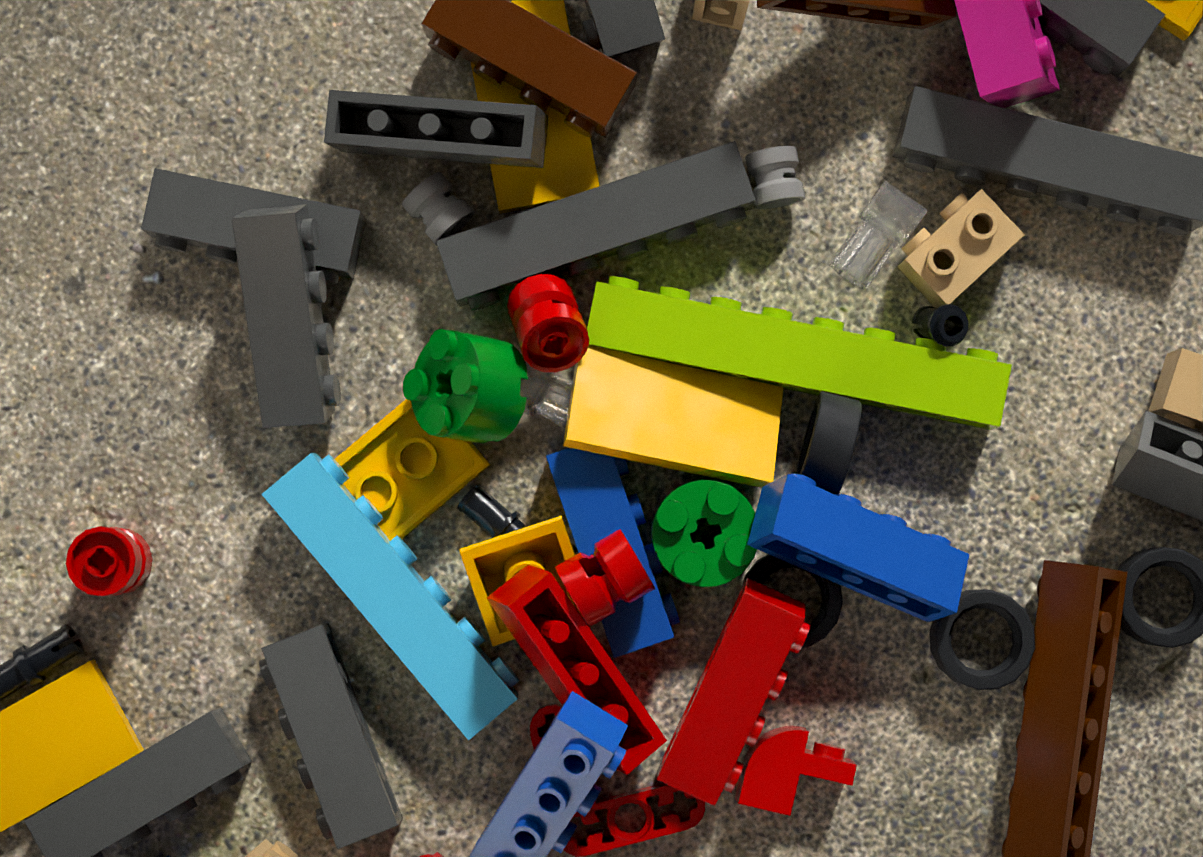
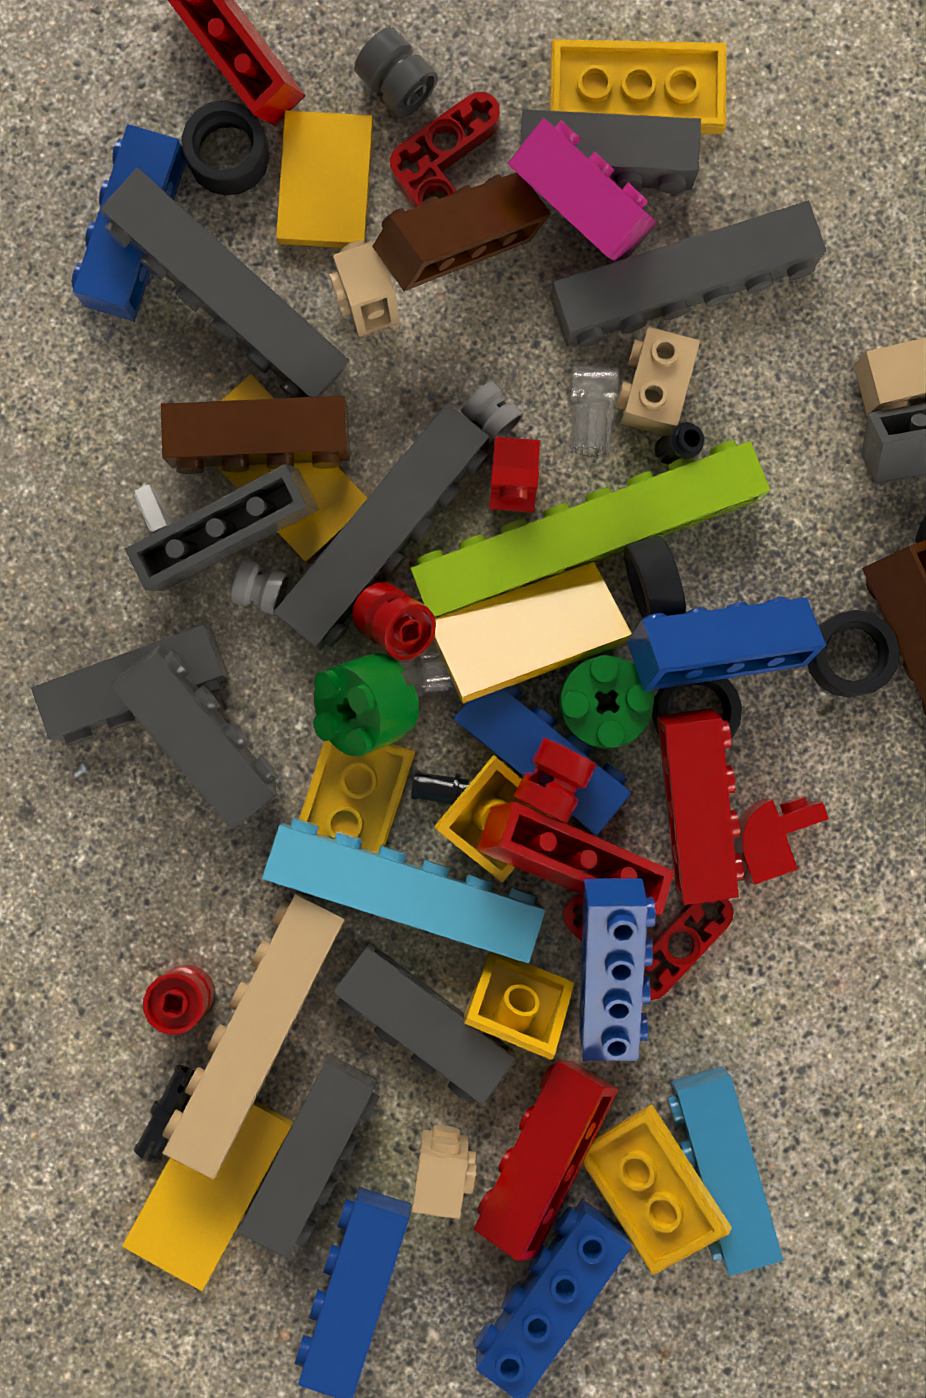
camera: 30 degrees left, 0 degrees up
none -> white tile [134,484,172,534]
none -> tan brick [162,894,347,1179]
none -> yellow slope [464,951,575,1060]
none -> red brick [489,437,540,513]

